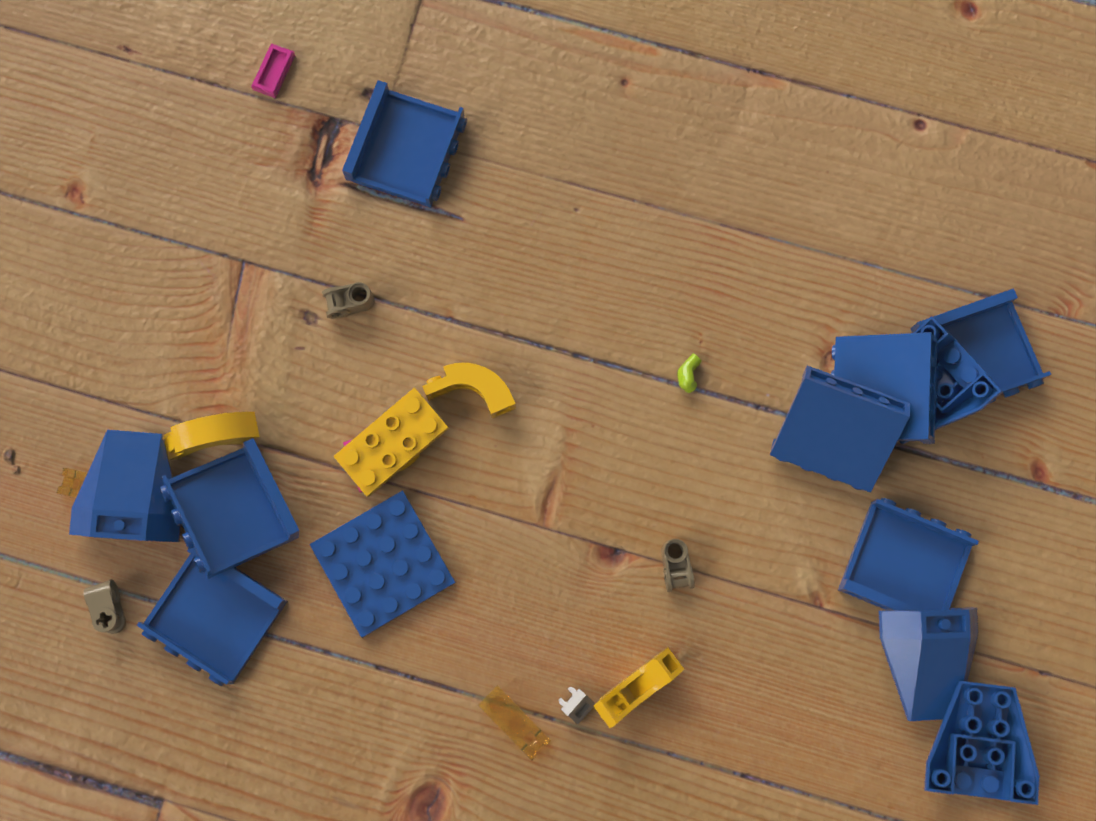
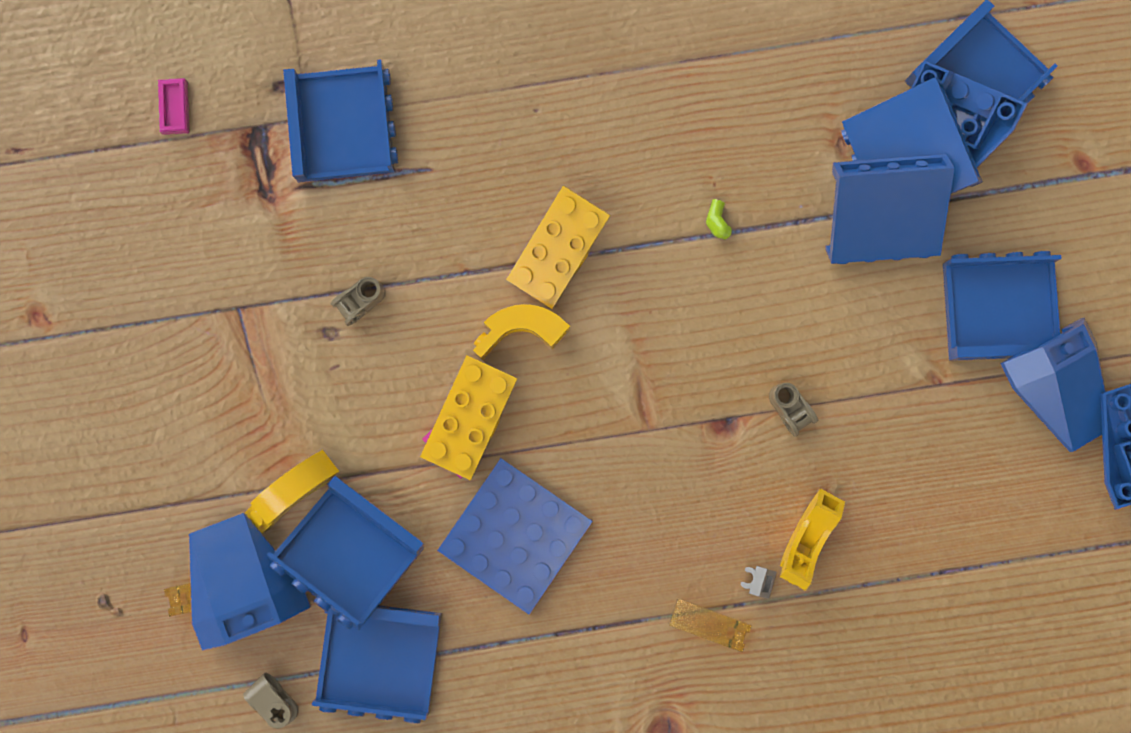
camera: 25 degrees left, 5 degrees up
none -> yellow plate [506,186,611,309]

